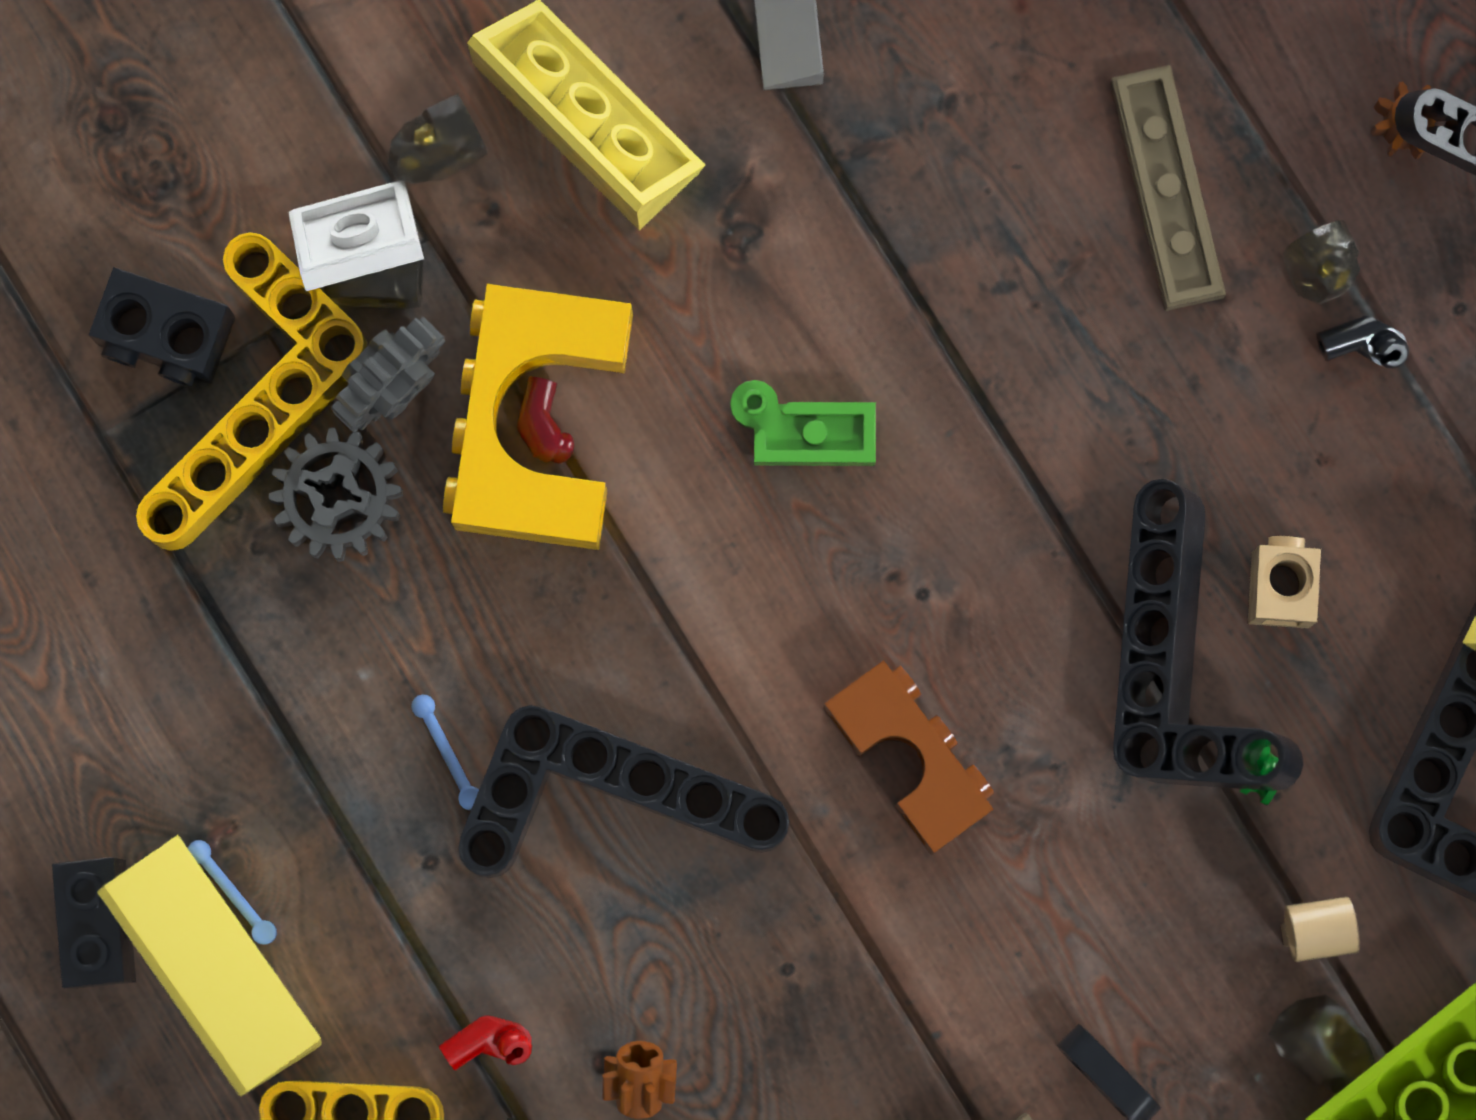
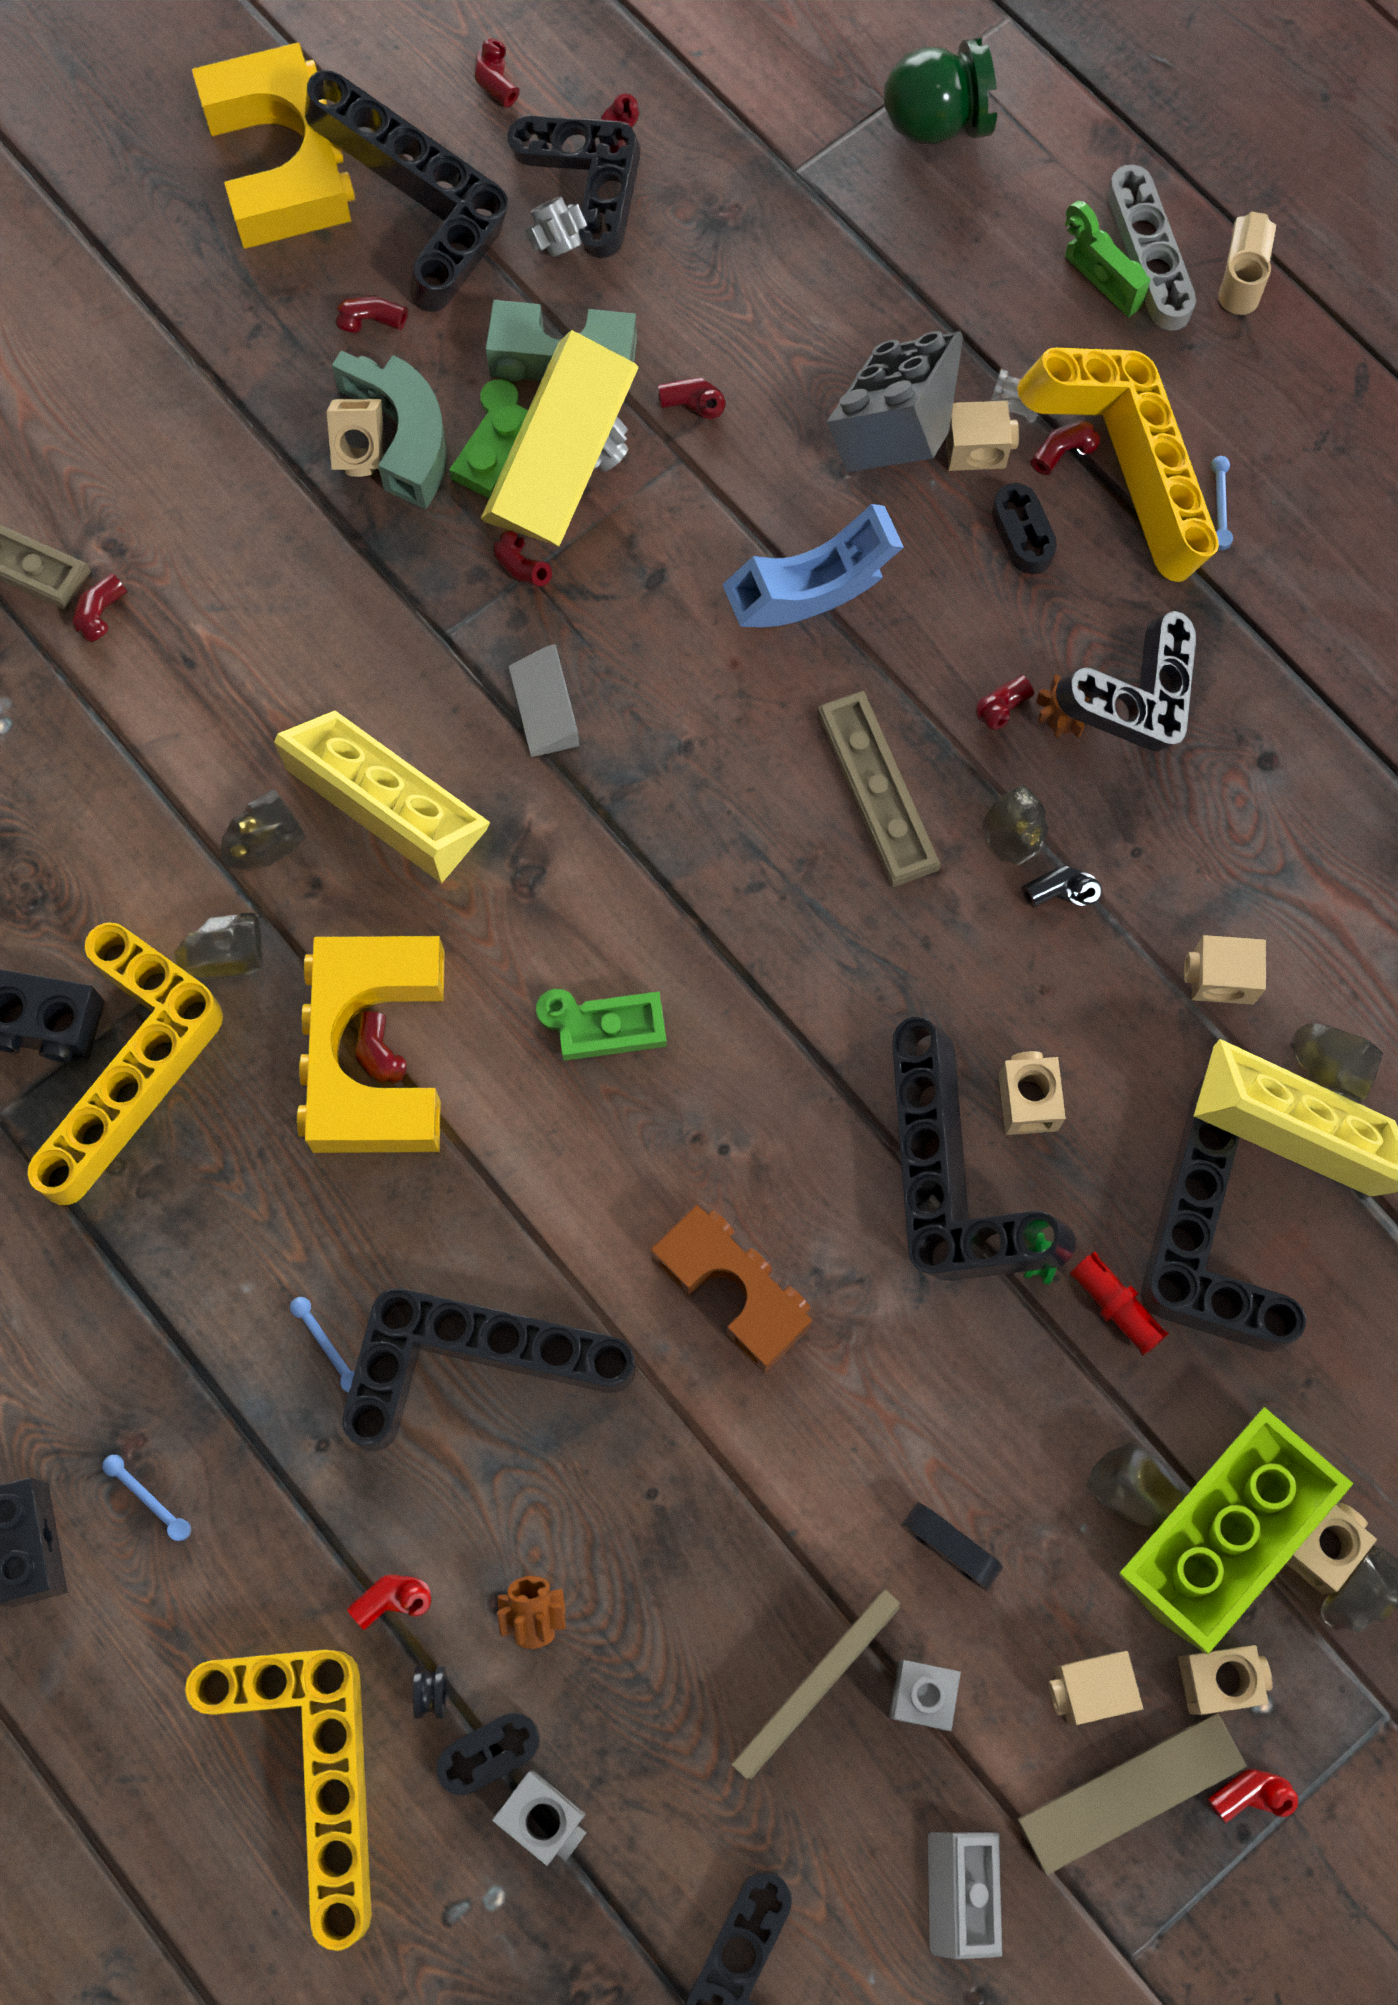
camera: 10 degrees left, 10 degrees down
light yellow slope [97,835,321,1097] -> none
dark grey gear [269,428,403,562] -> none
white tile [289,180,424,291] -> none
dark grey gear [331,317,445,433] -> none
tan piece [1281,897,1359,962] -> none
none -> dark red arm [975,674,1034,730]
none -> red pin [1069,1251,1169,1356]

